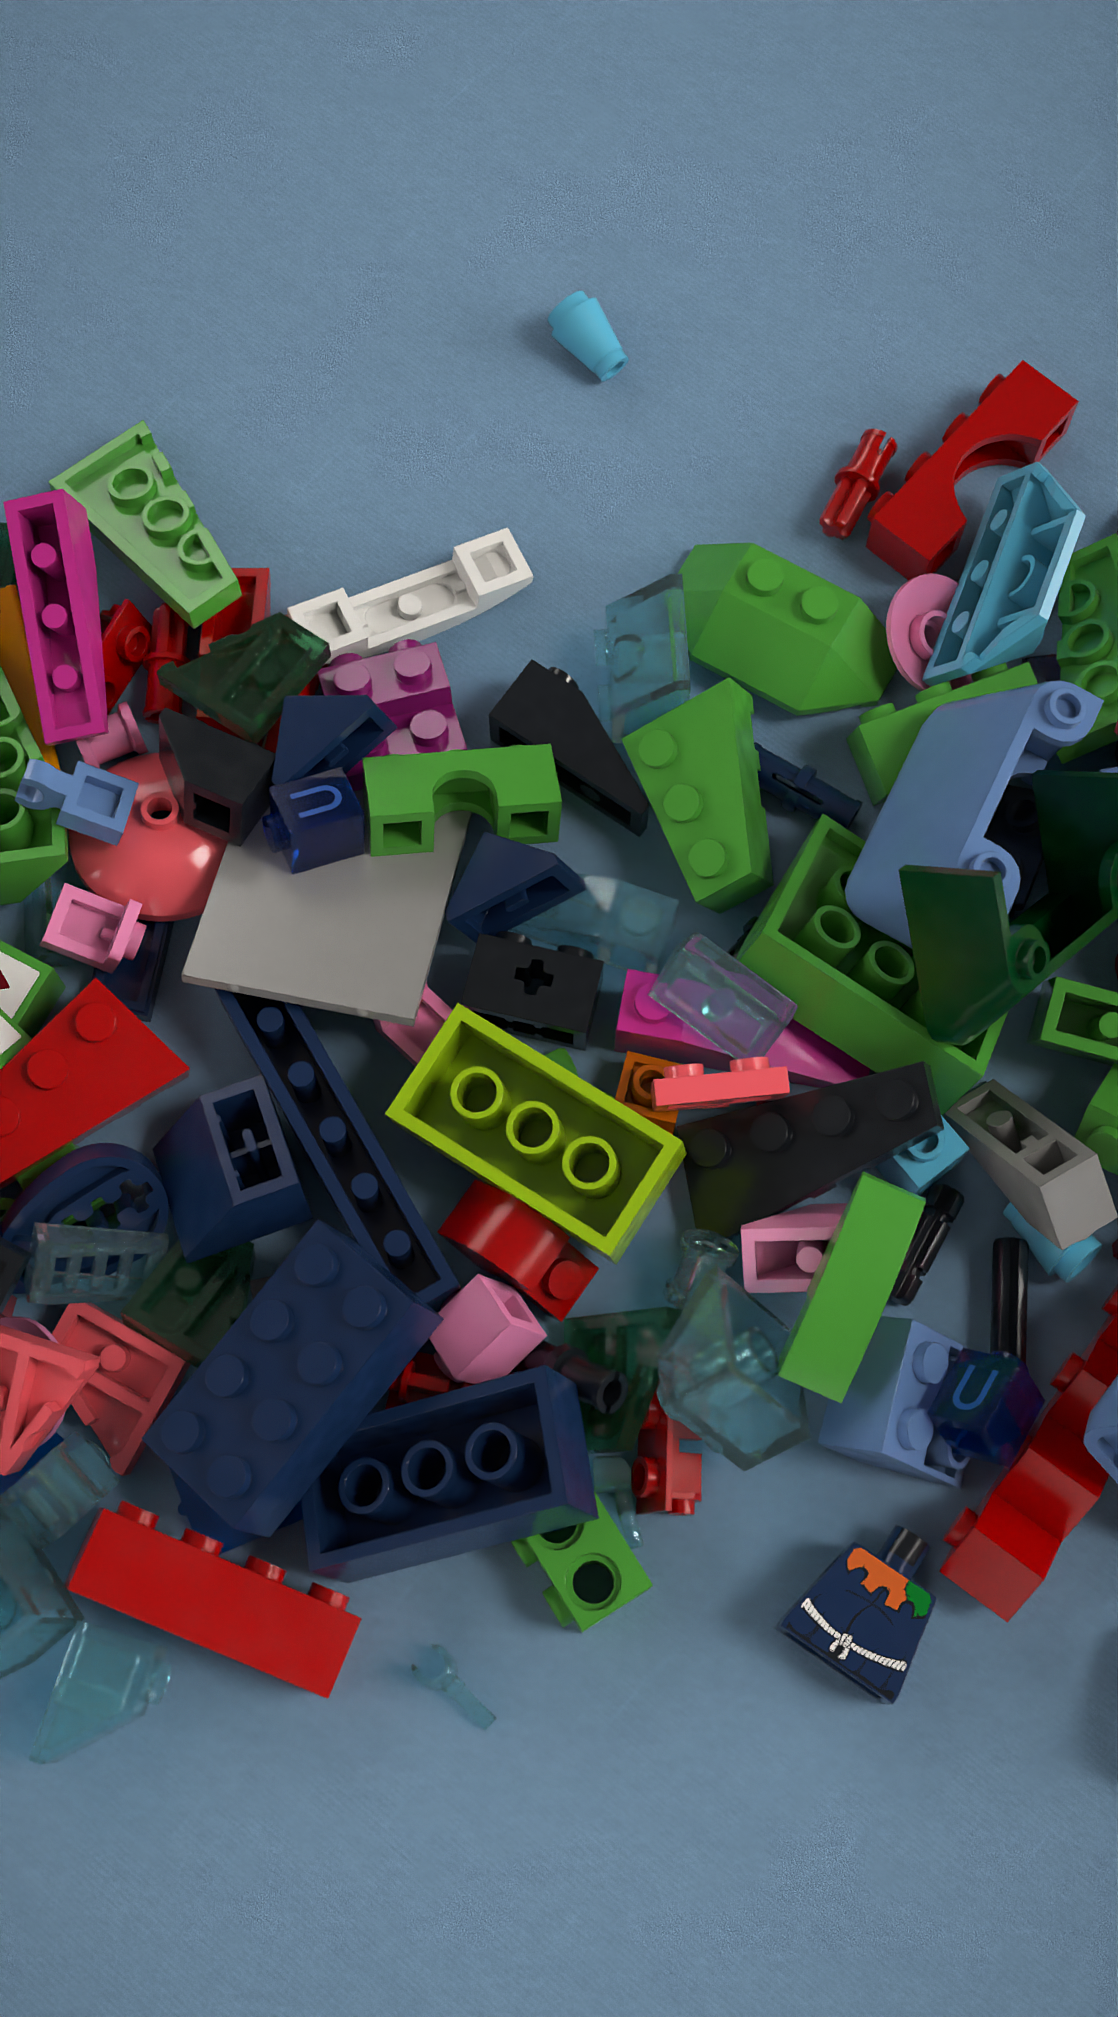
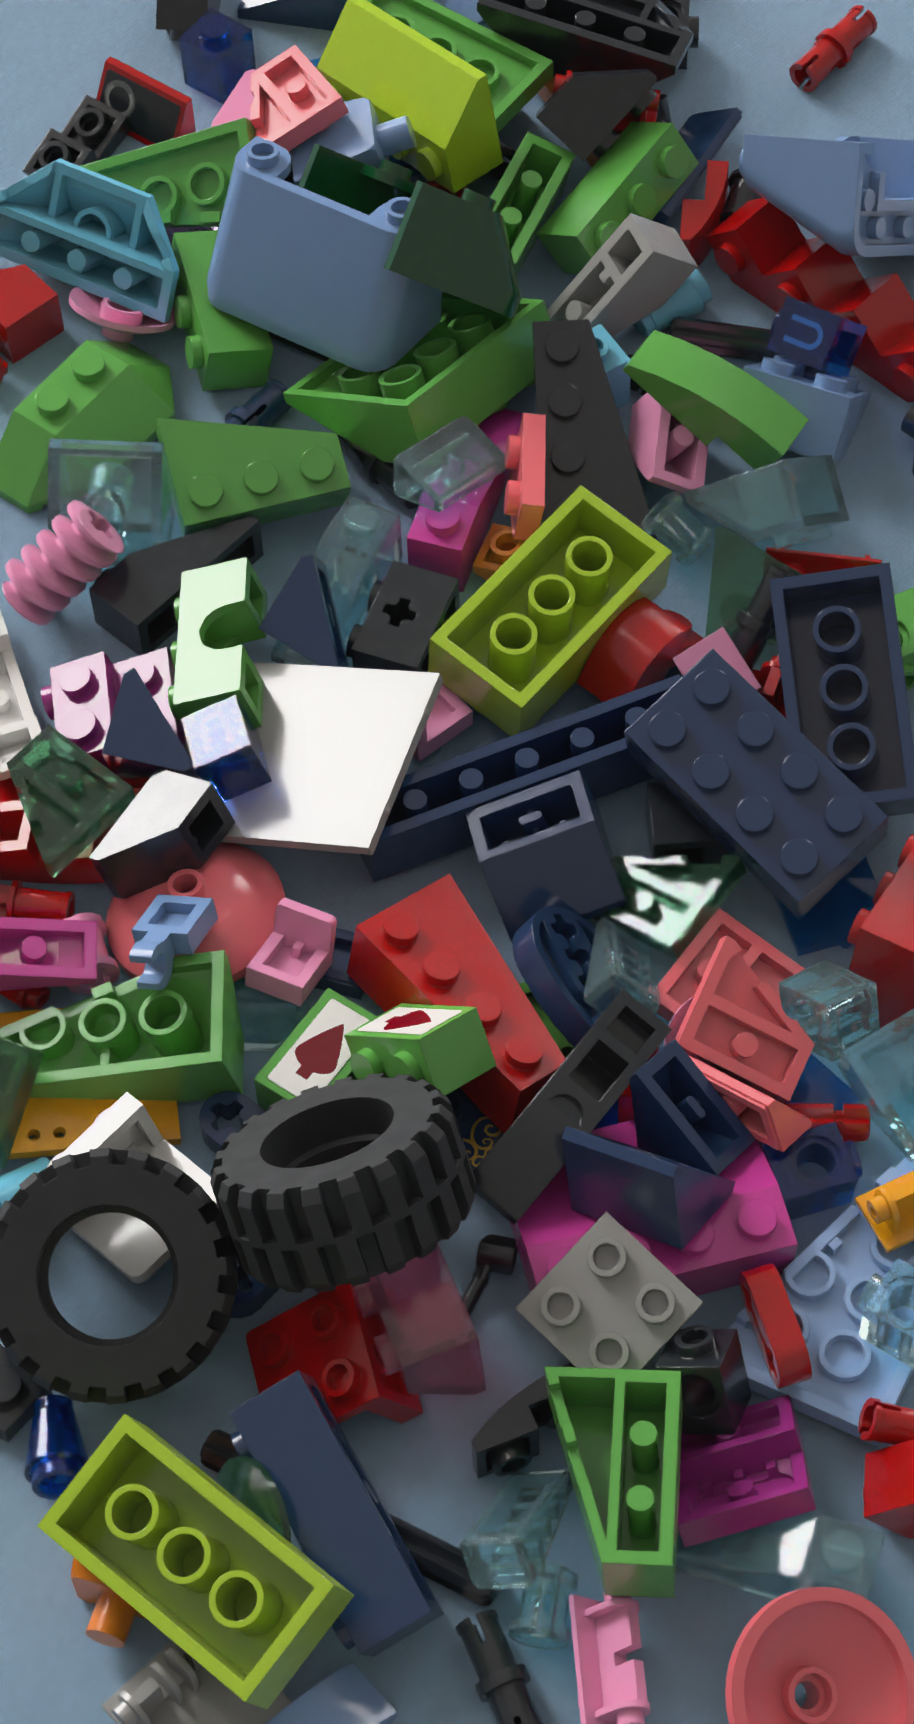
camera: 80 degrees left, 15 degrees down
none -> bright pink piece [2,500,124,625]

